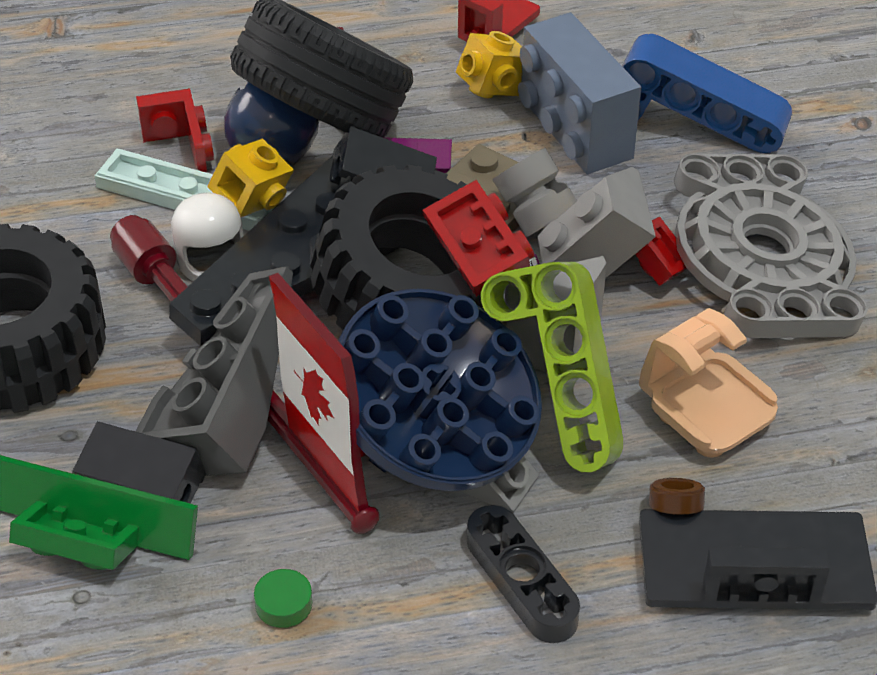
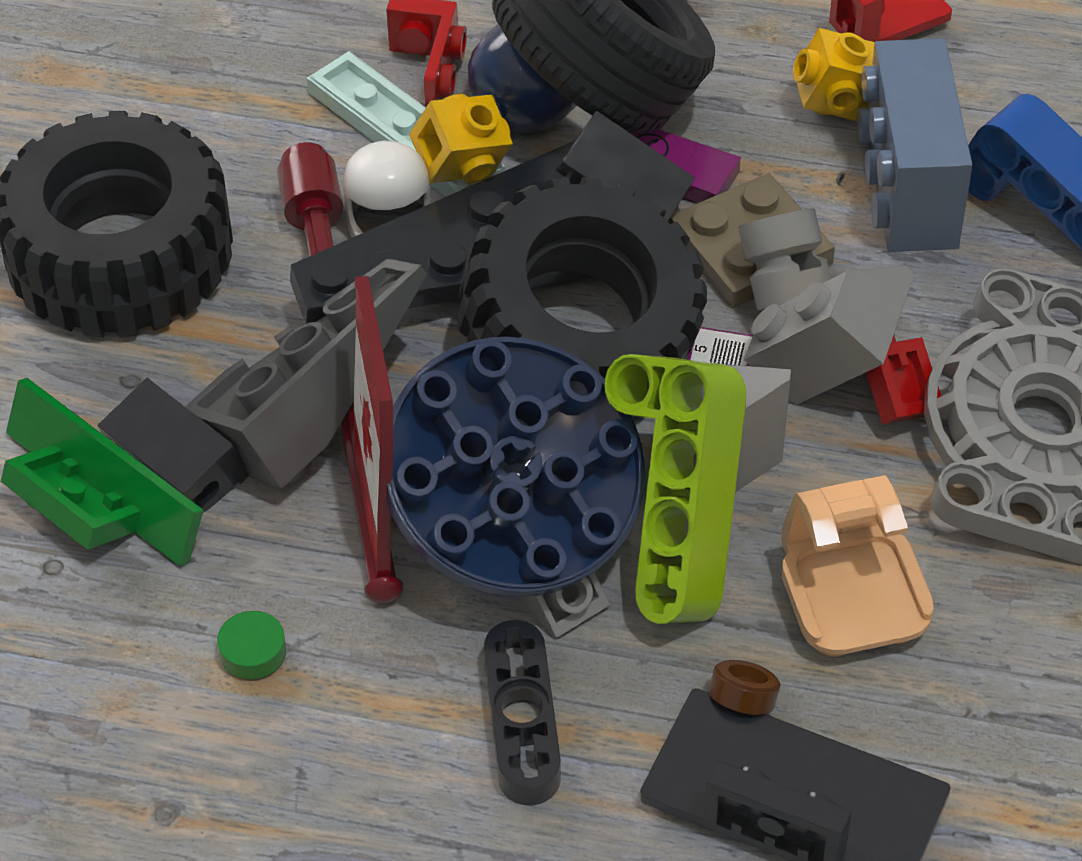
camera: 25 degrees right, 5 degrees up
red bracket [423,180,535,297] -> none

